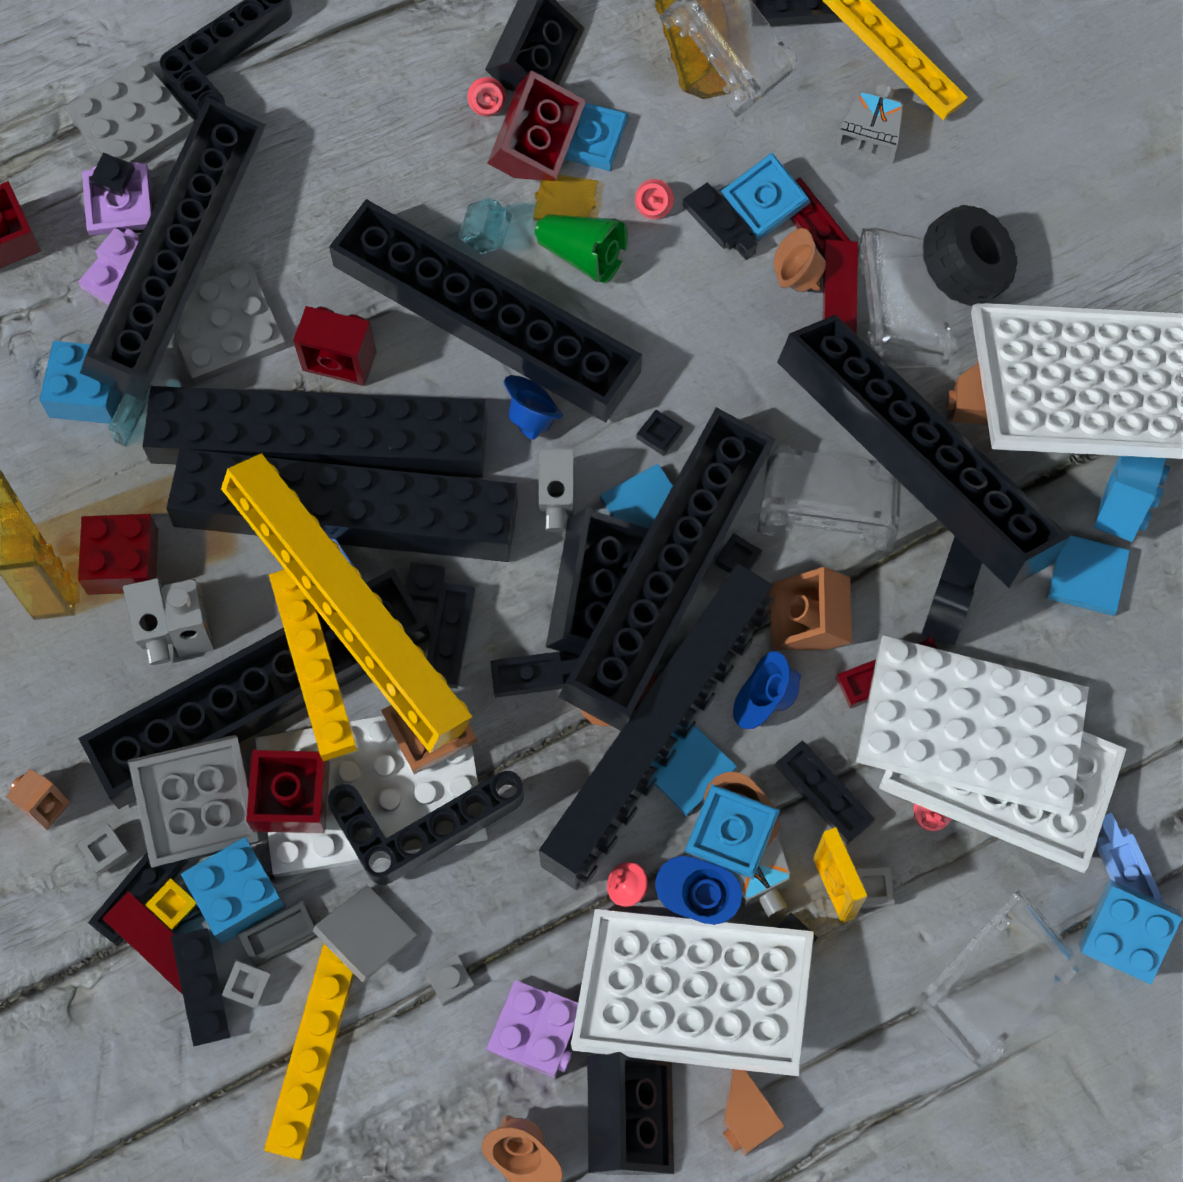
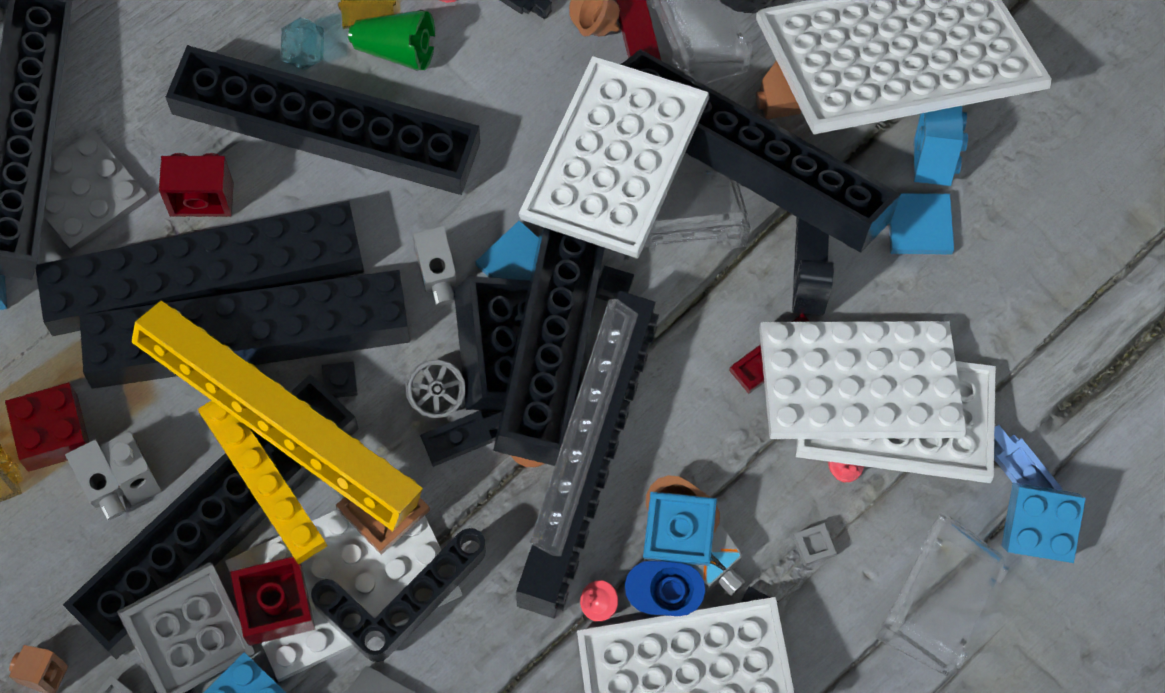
camera: 20 degrees left, 0 degrees up
clear light blue tile [108,384,152,446] -> none
black plate [427,582,476,689] -> none
blue piece [503,375,564,440] -> none
black tile [636,410,683,456] -> none
dark azure tile [655,726,737,817] -> none
blue piece [733,651,801,729] -> none
nougat slope [771,567,852,651] -> none
black plate [775,740,875,845] -> none
yellow tile [813,827,867,923] -> none
none -> light grey wheel [405,360,465,418]
none -> white plate [519,56,709,258]
none -> clear tile [530,299,638,556]

